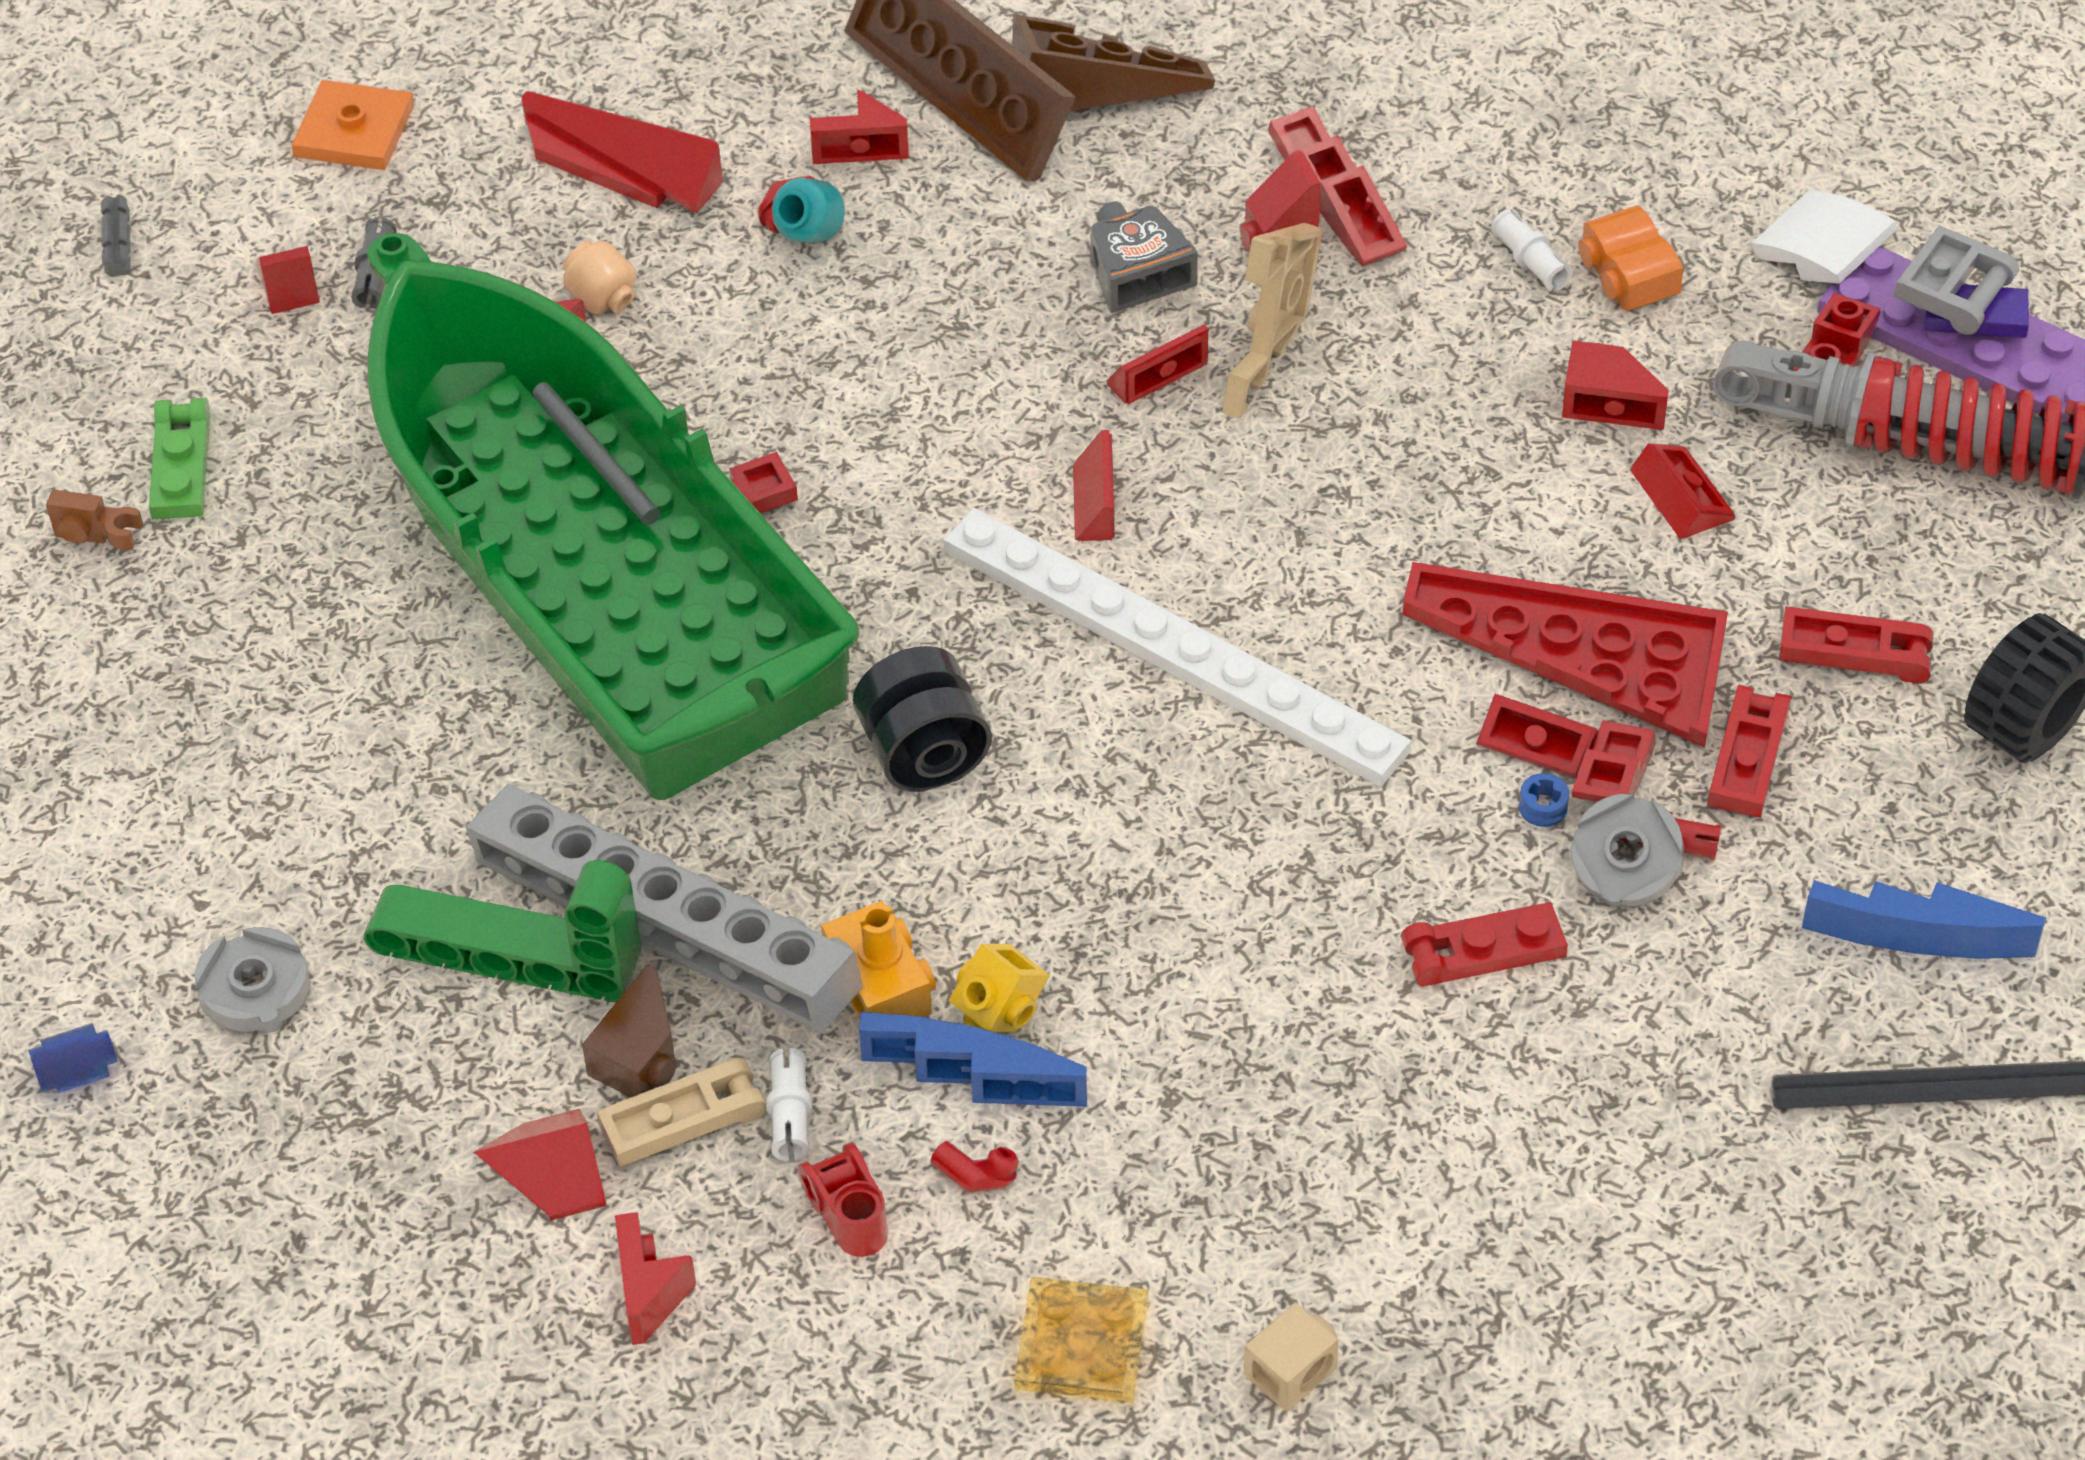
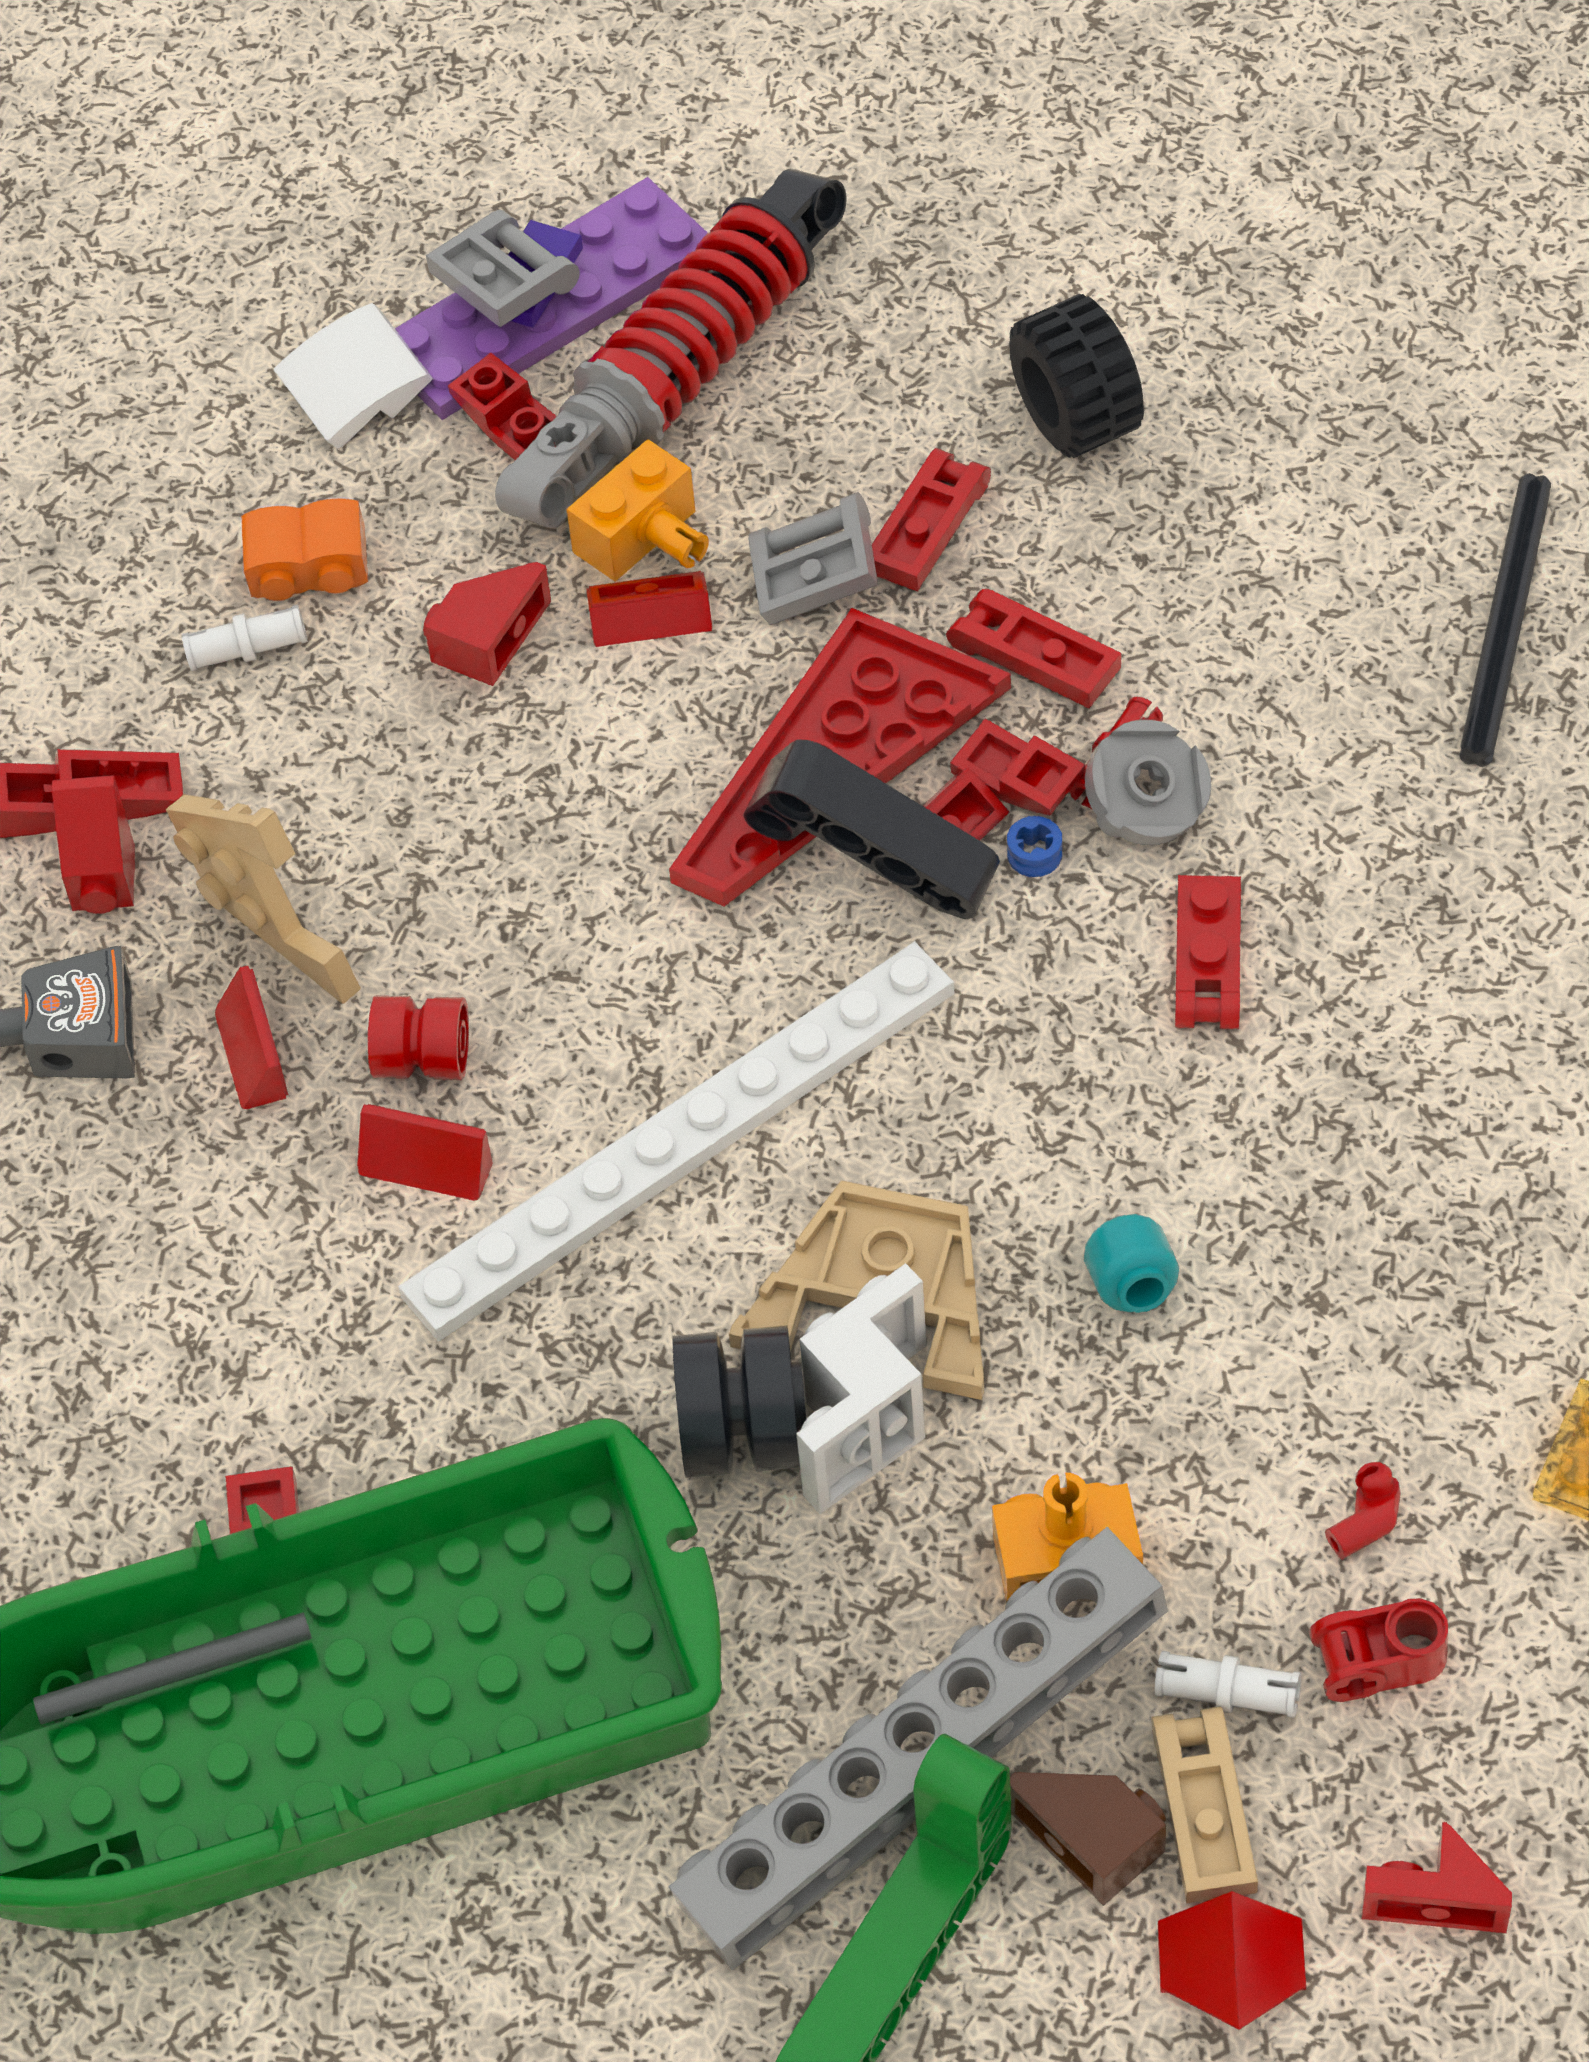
camera: 70 degrees left, 5 degrees up
blue slope [859,1012,1087,1107] -> none
yellow brick [948,944,1050,1033] -> none
blue slope [1802,880,2046,959] -> none
none -> red wheel [368,995,469,1080]
none -> light orange brick [566,439,709,582]
none -> tan wing [729,1180,984,1400]
none -> black beam [743,739,1000,919]
none -> light grey plate [748,492,878,625]
none -> white bracket [796,1263,927,1514]
none -> teal head [1084,1214,1179,1313]

